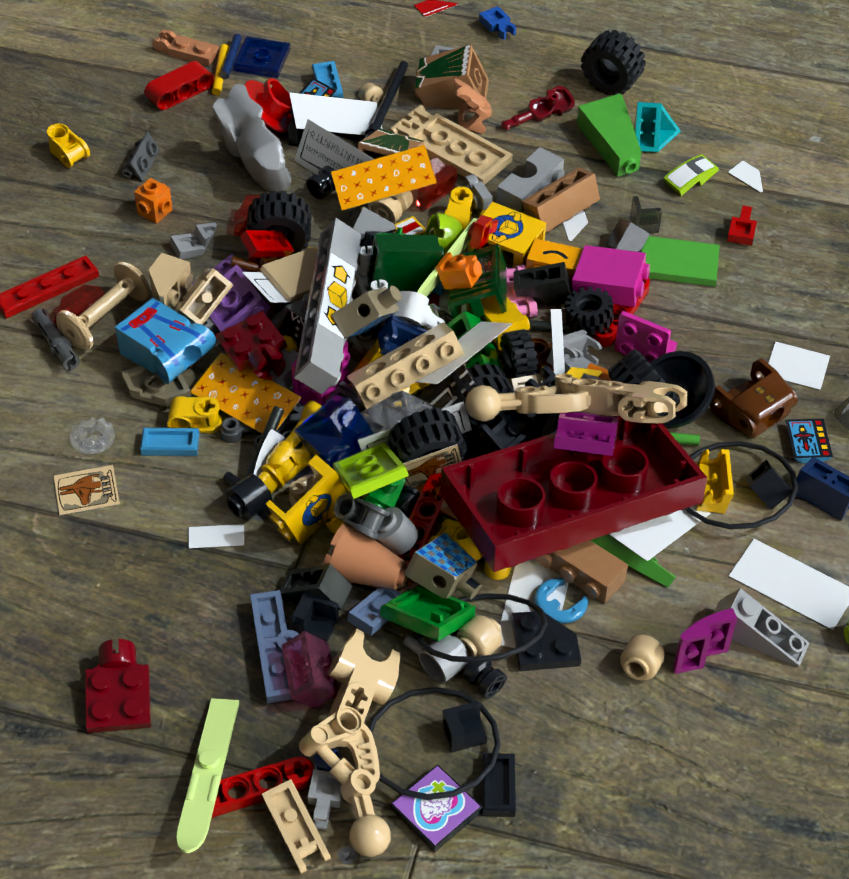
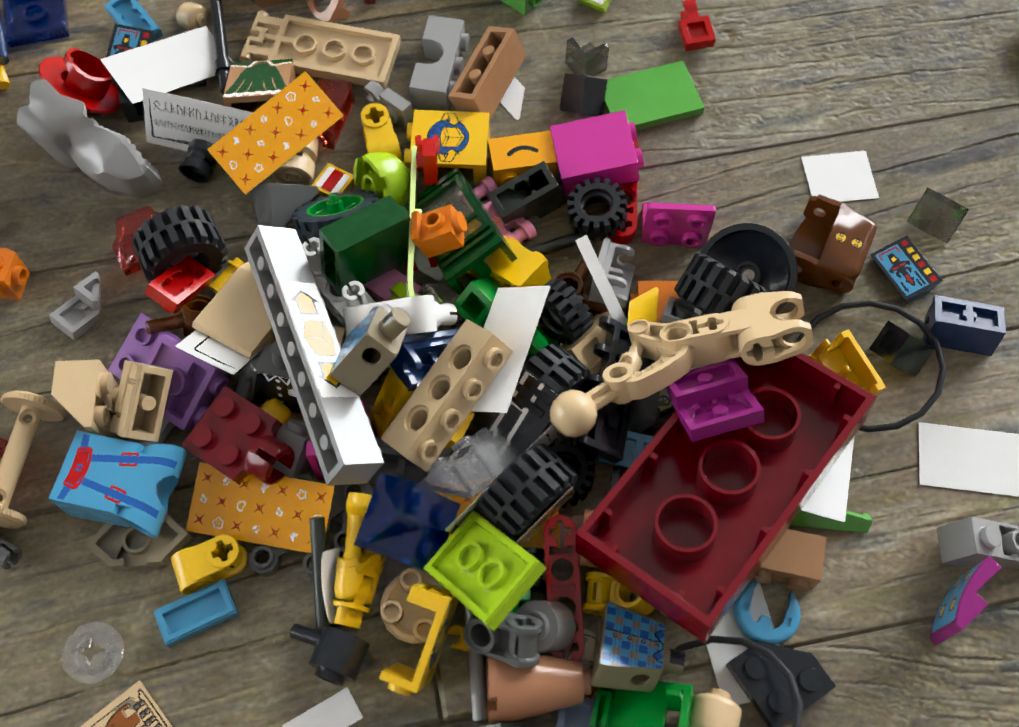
camera: 25 degrees left, 15 degrees up
tan head [620,634,665,681] -> none

